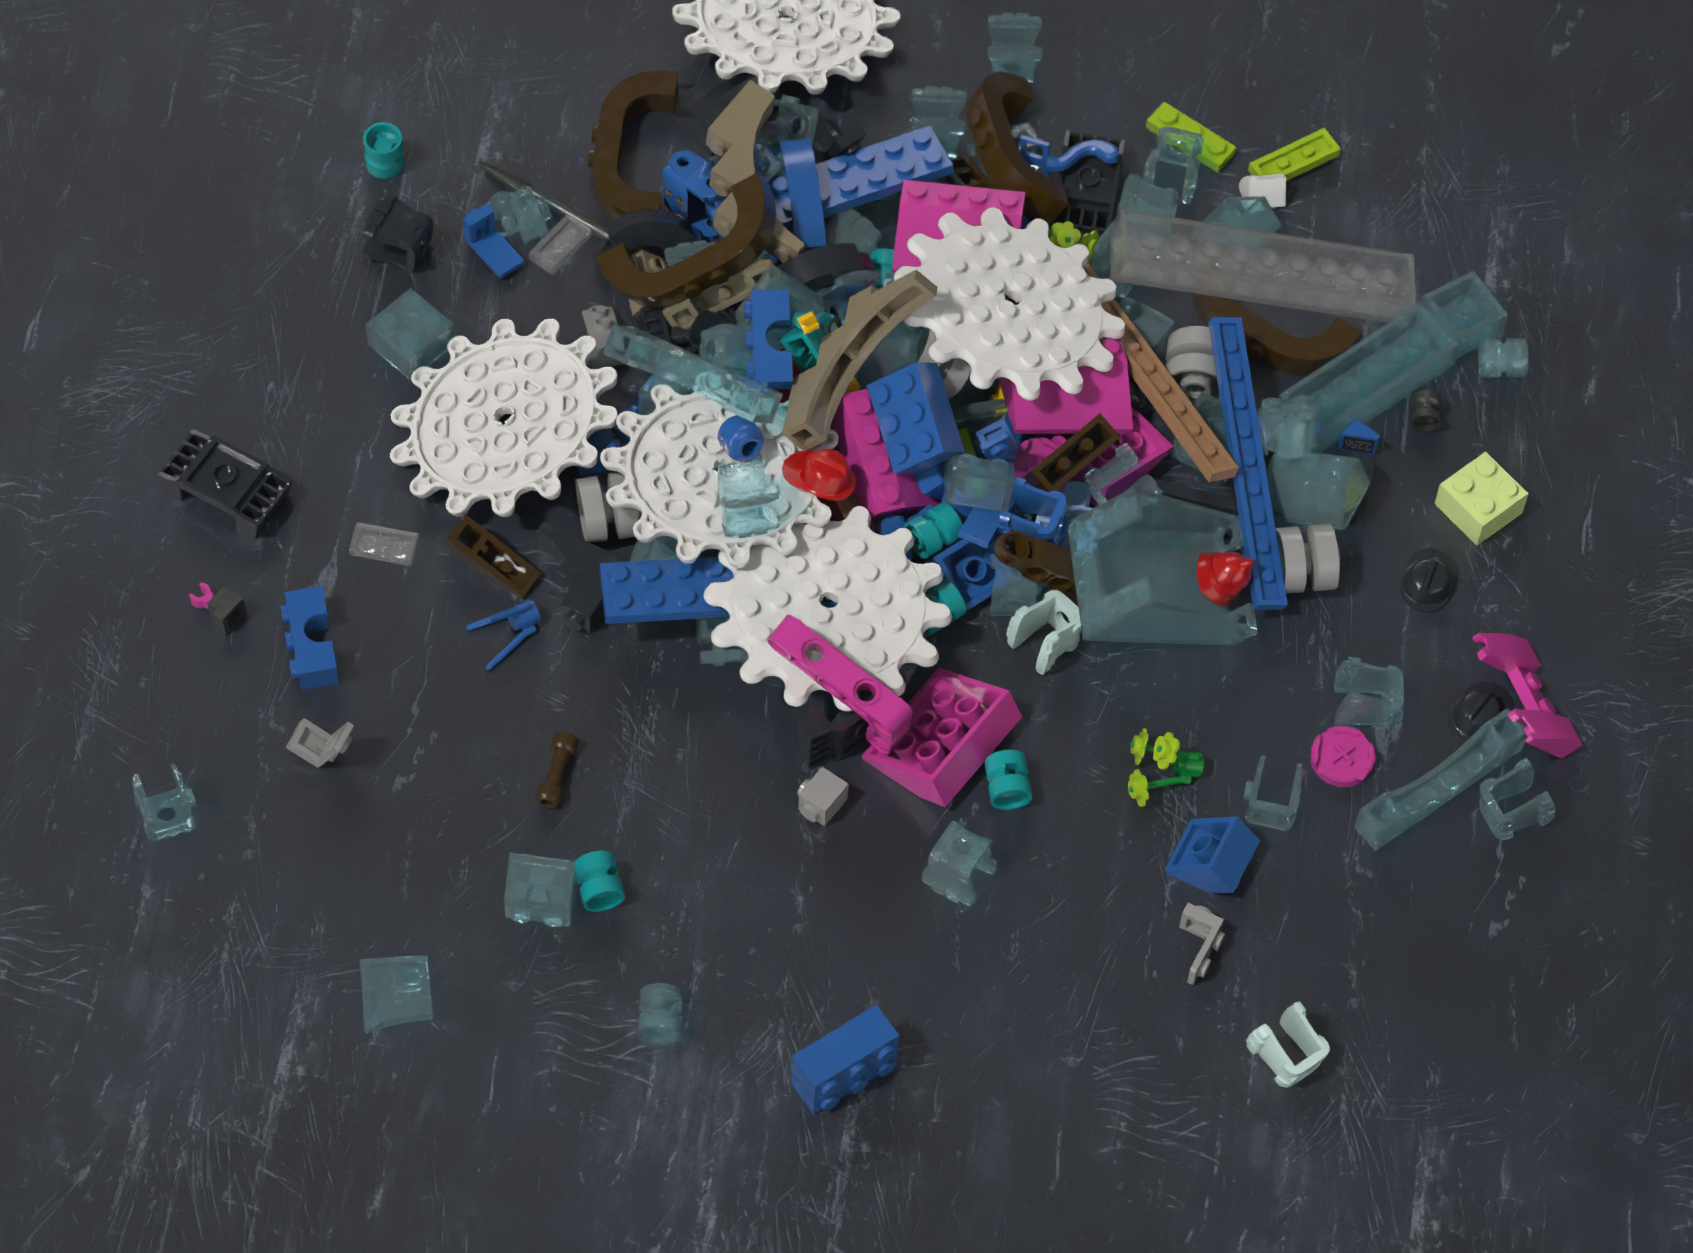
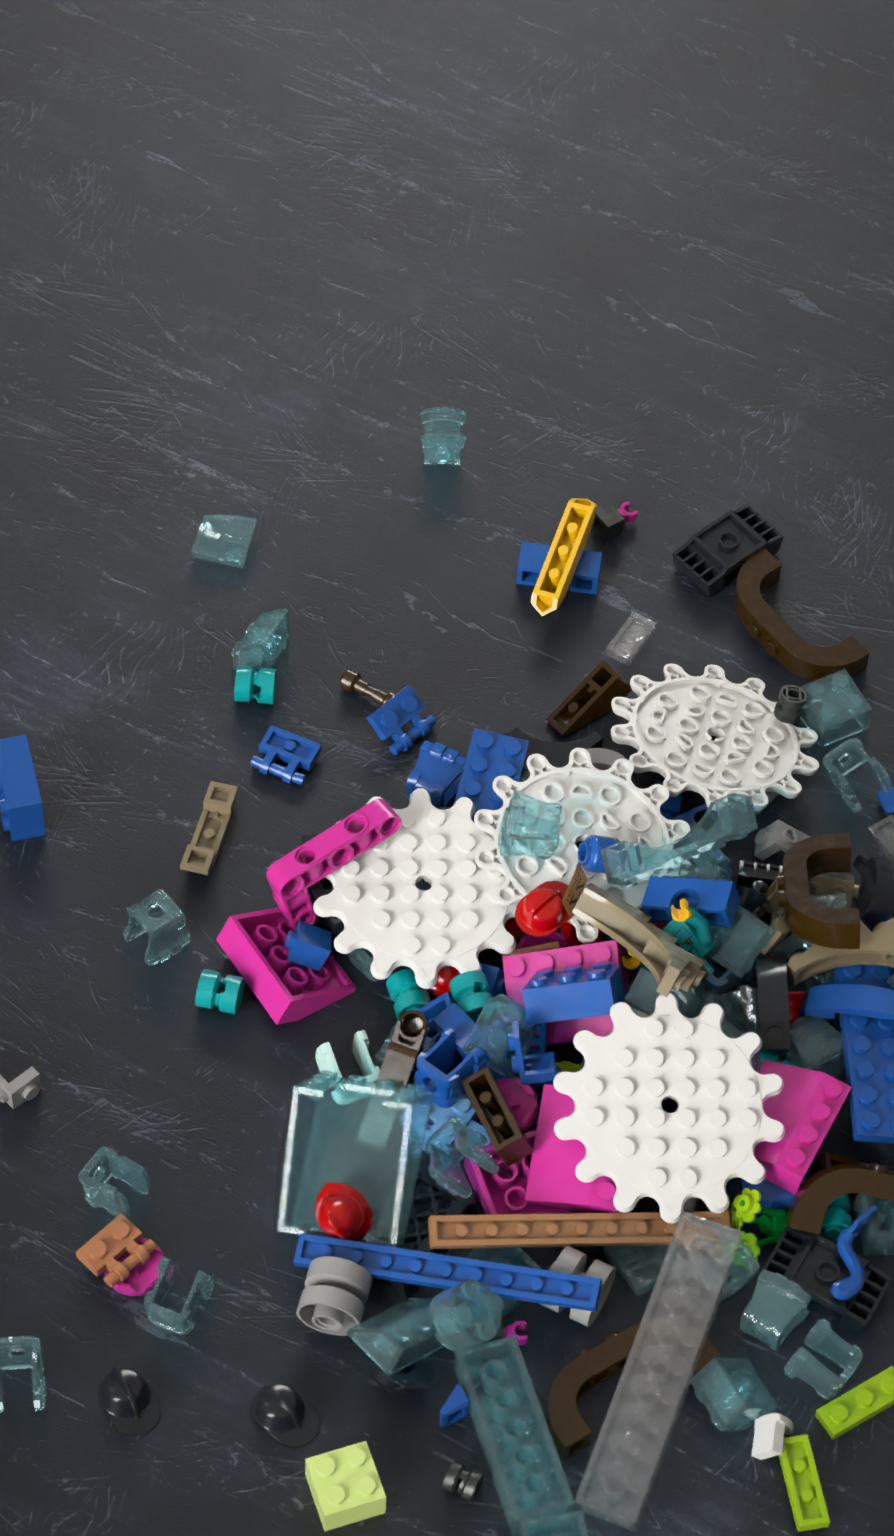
camera: 110 degrees right, 5 degrees down
light grey bracket [285,718,354,768] -> none
blue plant [466,599,541,670] -> none
clear light blue wheel [638,983,683,1045] -> none
light grey brick [797,767,849,827] -> none
plant [1128,728,1204,807] -> none
blue slope [1164,816,1260,894] -> none
clear light blue arch [1355,708,1527,851] -> none
dark pink wedge [1473,633,1582,759] -> none
none -> nougat plate [76,1213,157,1287]
none -> dark tan slope [180,781,238,875]
none -> blue plate [250,725,322,785]
none -> blue brick [284,921,332,971]
none -> blue plate [366,685,436,755]
none -> blue piece [406,741,466,810]
none -> yellow brick [531,498,597,616]
none -> clear orange sticker [562,864,588,918]
none -> dark brown arch [734,548,870,683]
none -> pearl dark grey wheel [773,685,807,724]
none -> clear light blue piece [823,738,892,813]

